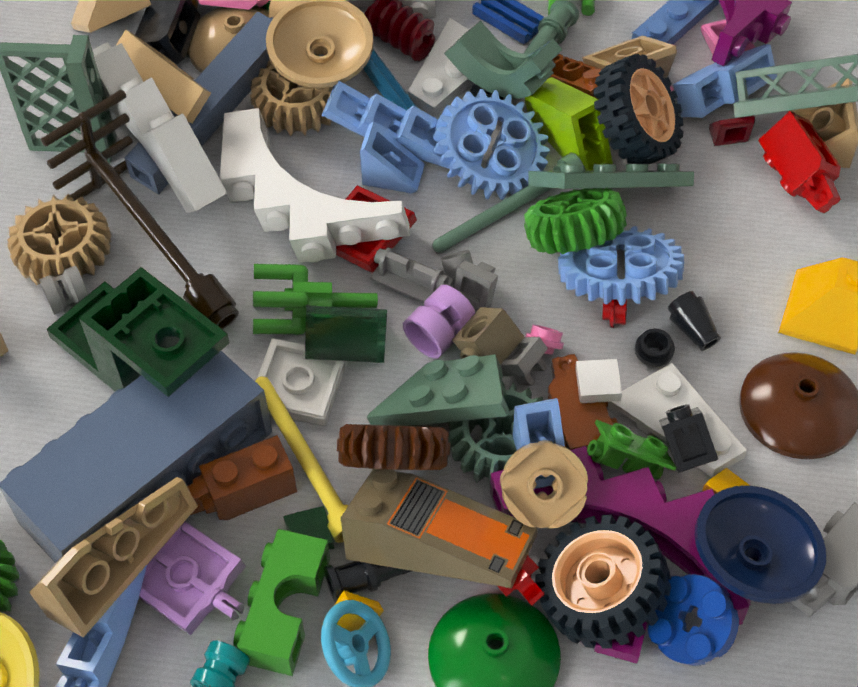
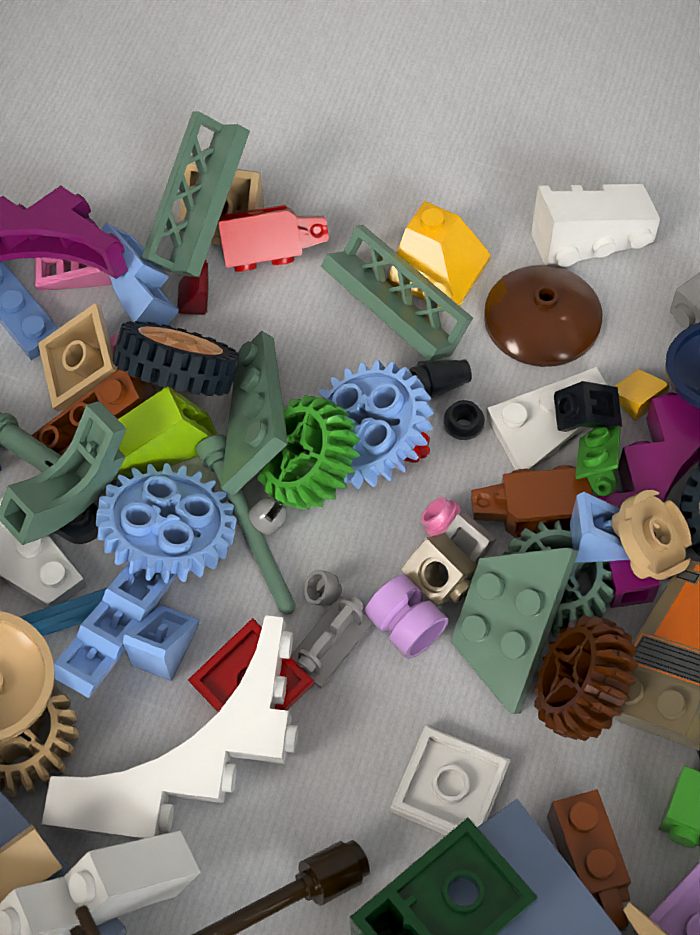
camera: 80 degrees left, 5 degrees up
bright green plant [253,264,378,335] -> none
light yellow piece [255,376,348,543] -> none
dark green tile [283,506,335,550] -> none
clear green slope [305,305,387,363] -> none
light grey tile [453,260,498,310] -> none
white tile [575,359,622,403] -> none
none -> light grey hinge [249,497,287,535]
none -> sand green fence [321,225,473,361]

